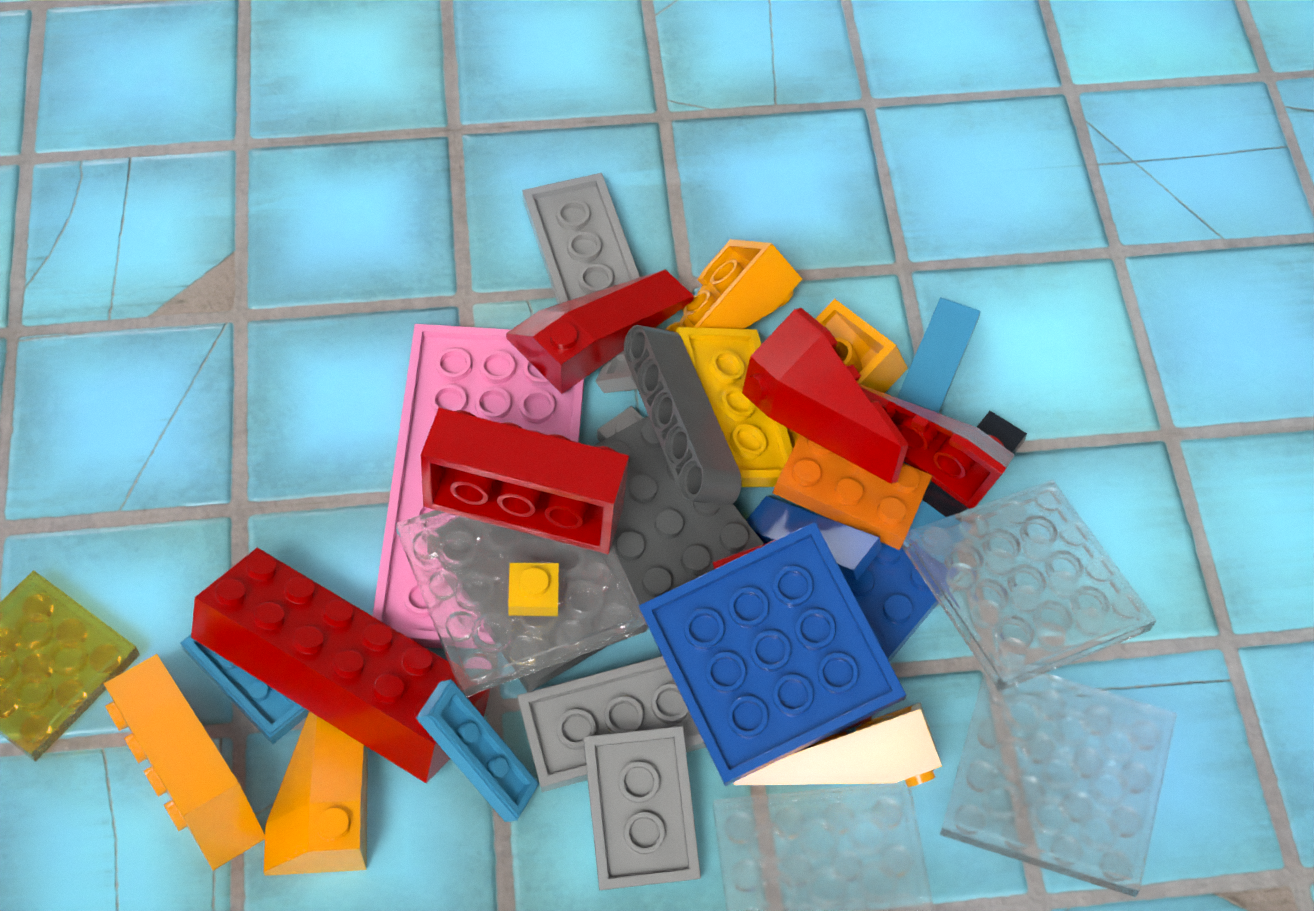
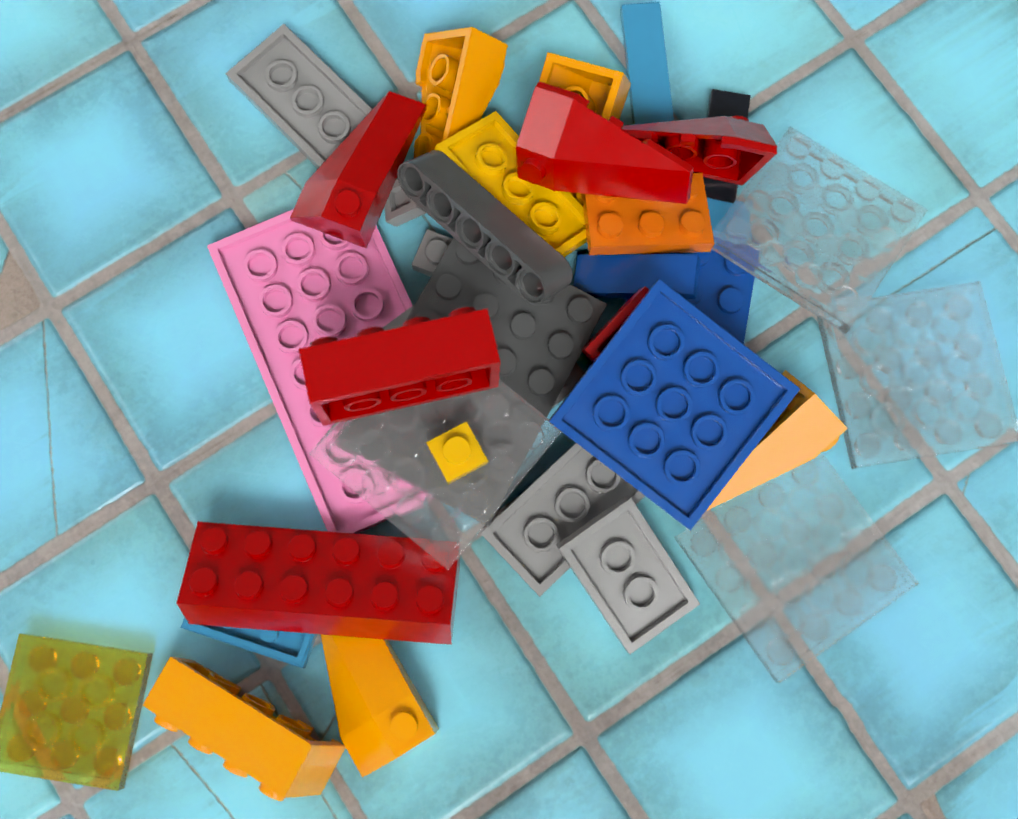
camera: 25 degrees left, 20 degrees up
dark azure tile [416,679,539,822] -> none

